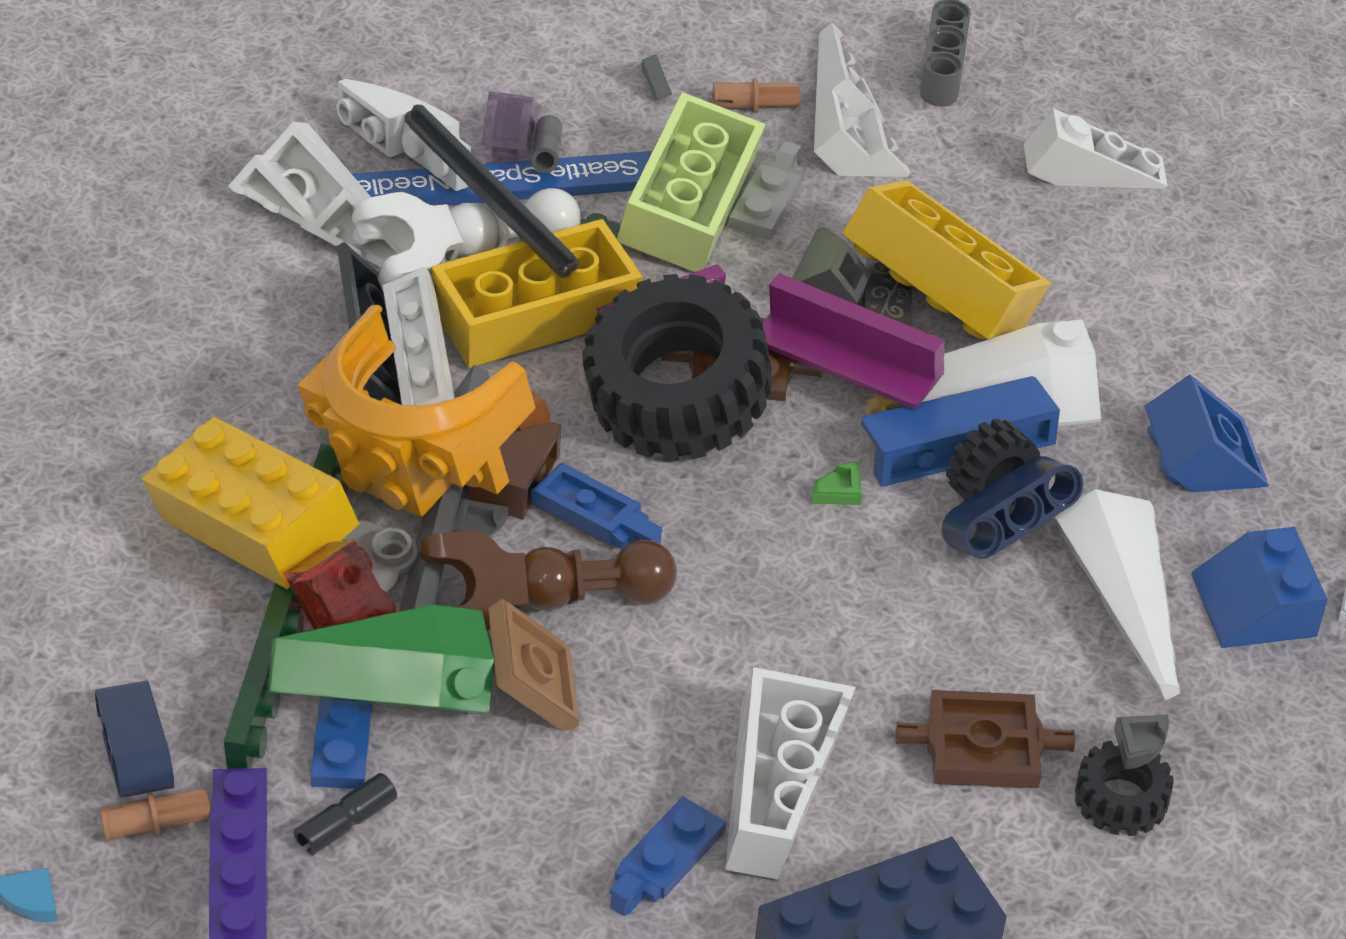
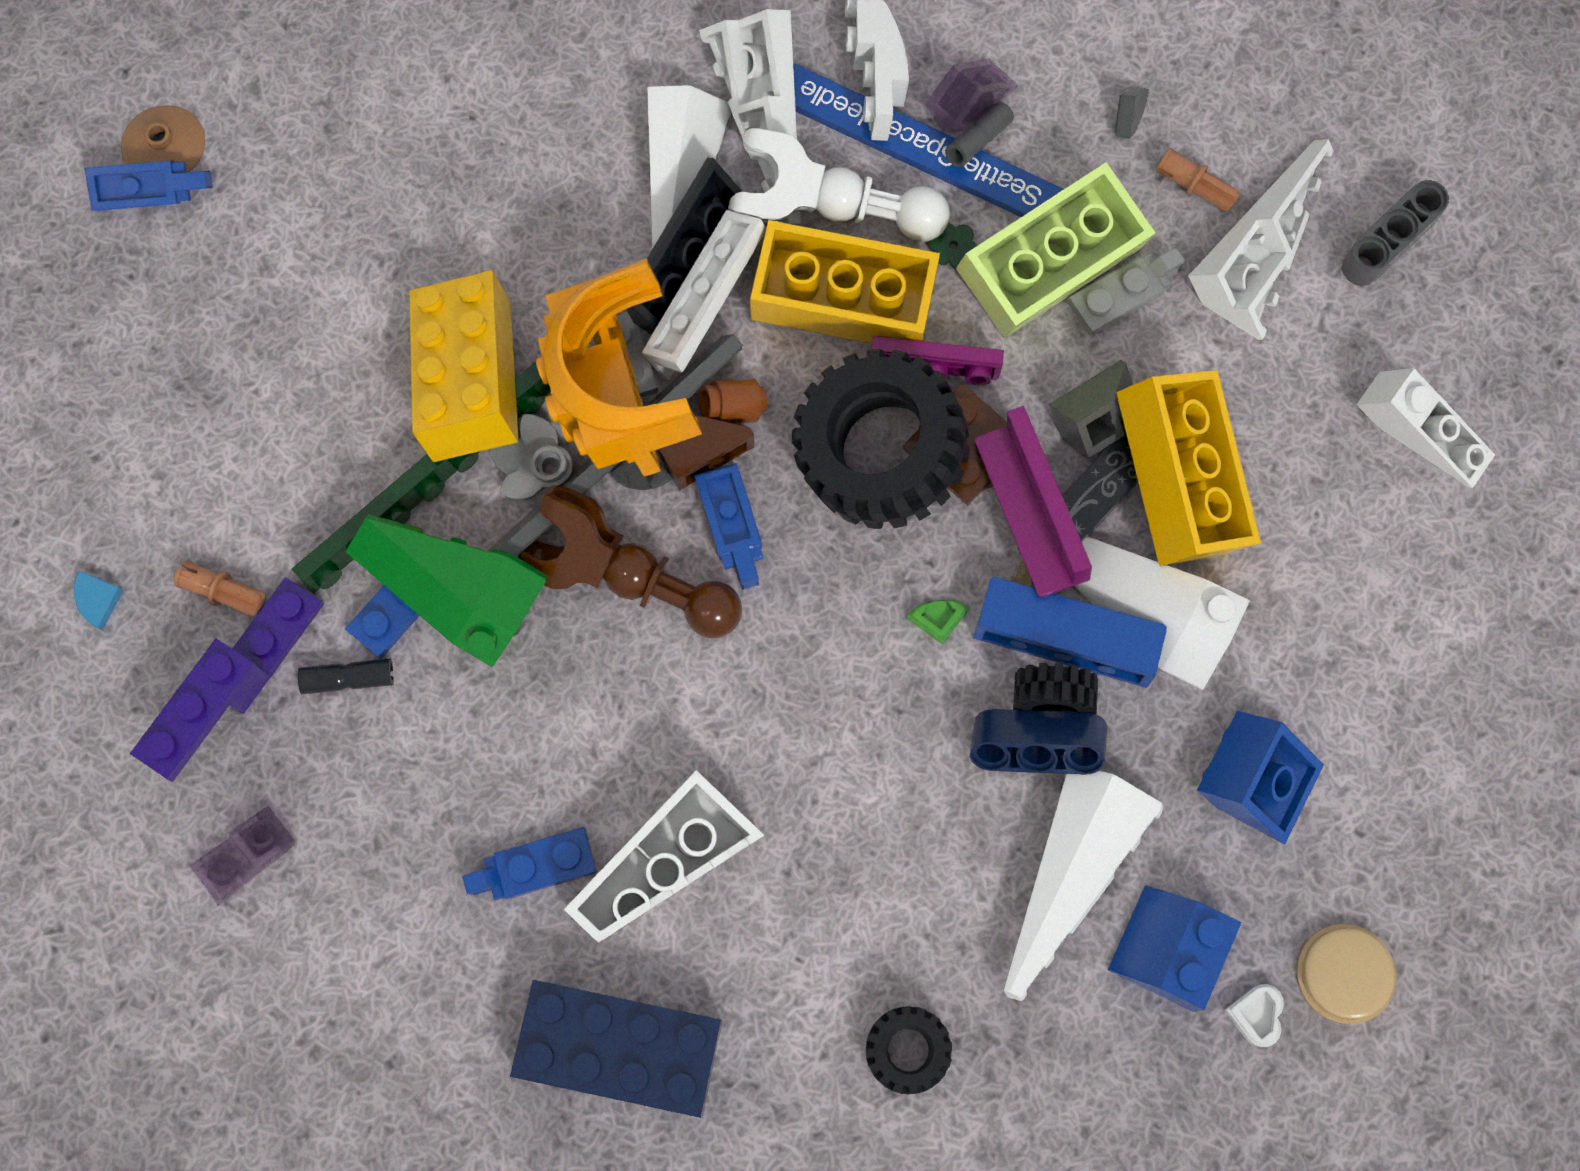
camera: 40 degrees right, 30 degrees up
dark blue beam [95,680,174,798] -> none
clear red brick [283,539,397,630] -> none
black axle [404,104,579,278] -> none
medium nougat tile [488,599,579,731] -> none
reddish brown plate [895,690,1075,788] -> none
dark grey tile [1114,714,1169,769] -> none
none -> white wedge [647,85,732,249]

